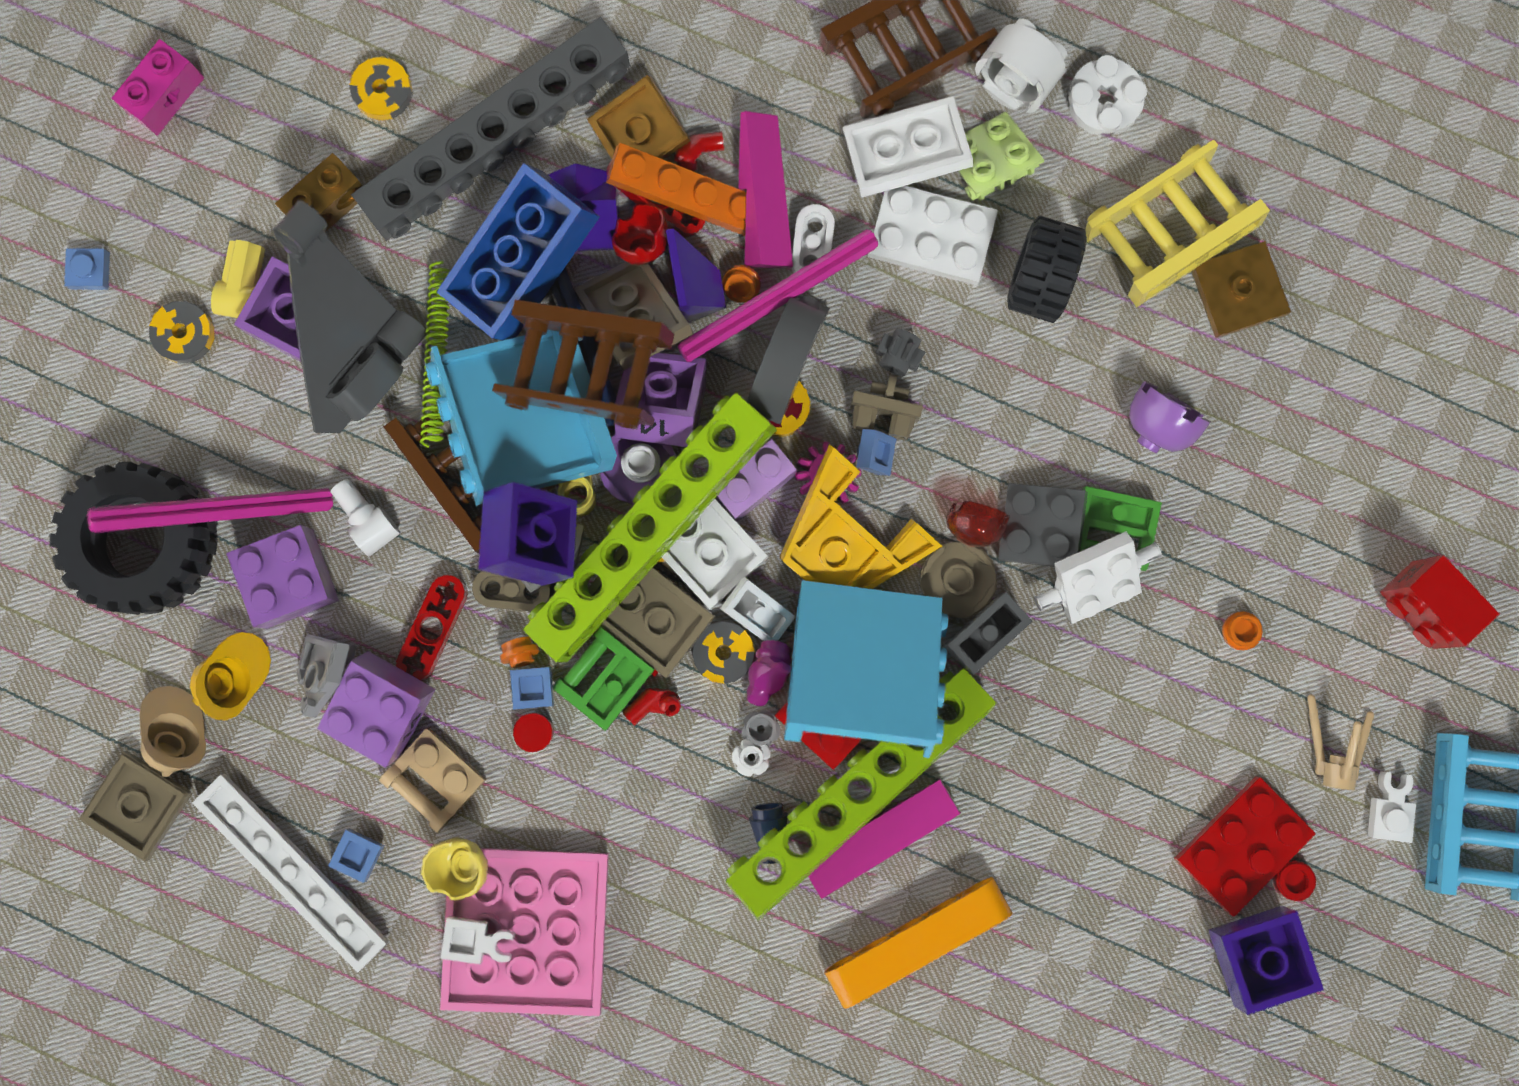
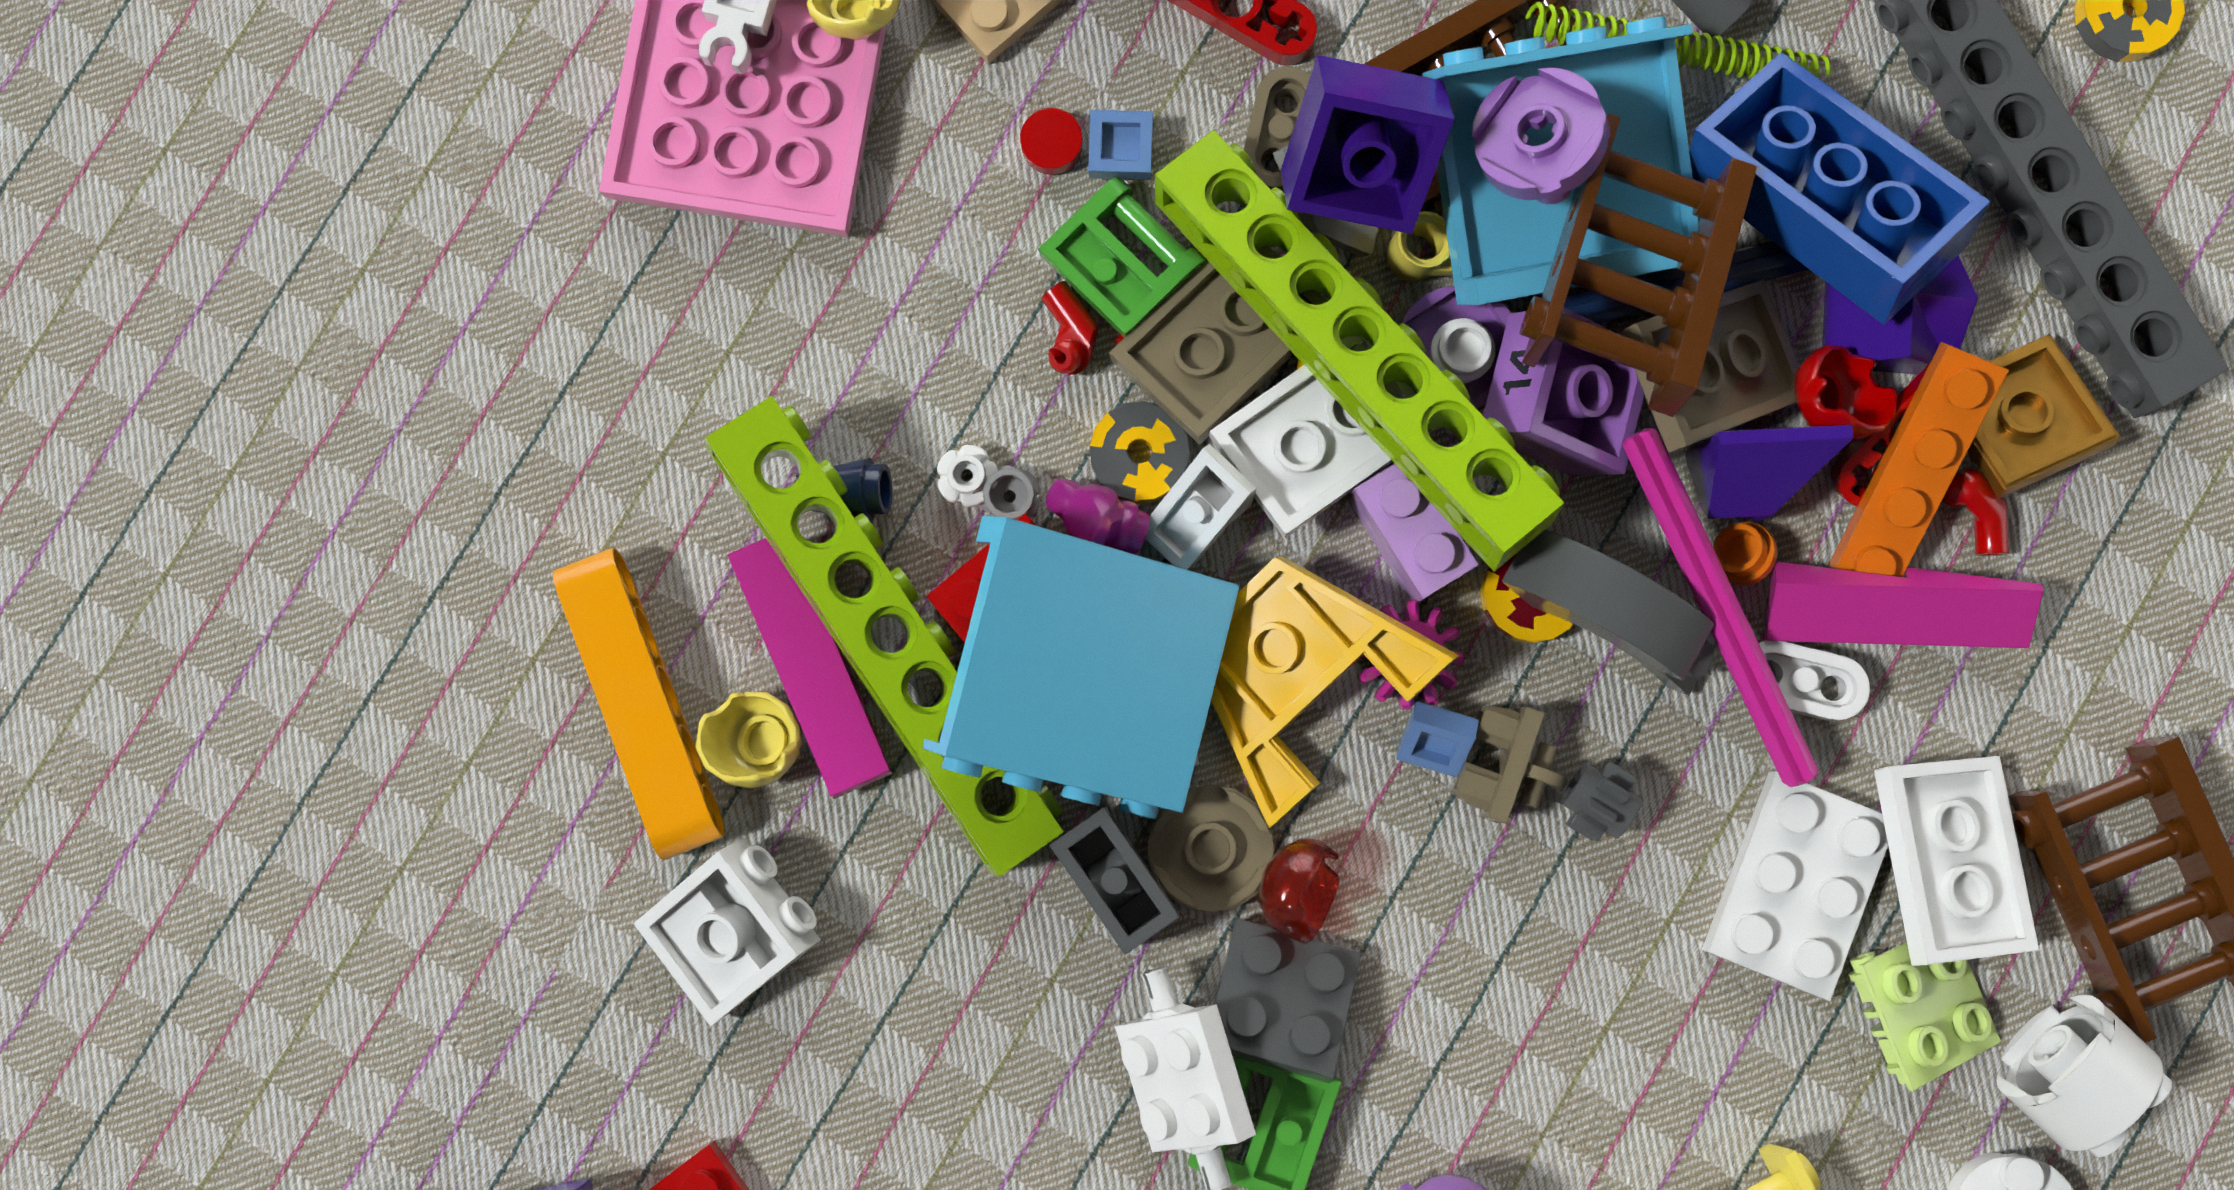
camera: 110 degrees right, 0 degrees up
orange plate [500,636,539,668] -> none
black tyre [1007,215,1087,323] -> none
none -> white plate [633,838,821,1027]
none -> light yellow hair [696,692,802,788]
none -> medium lavender plate [1473,67,1610,205]

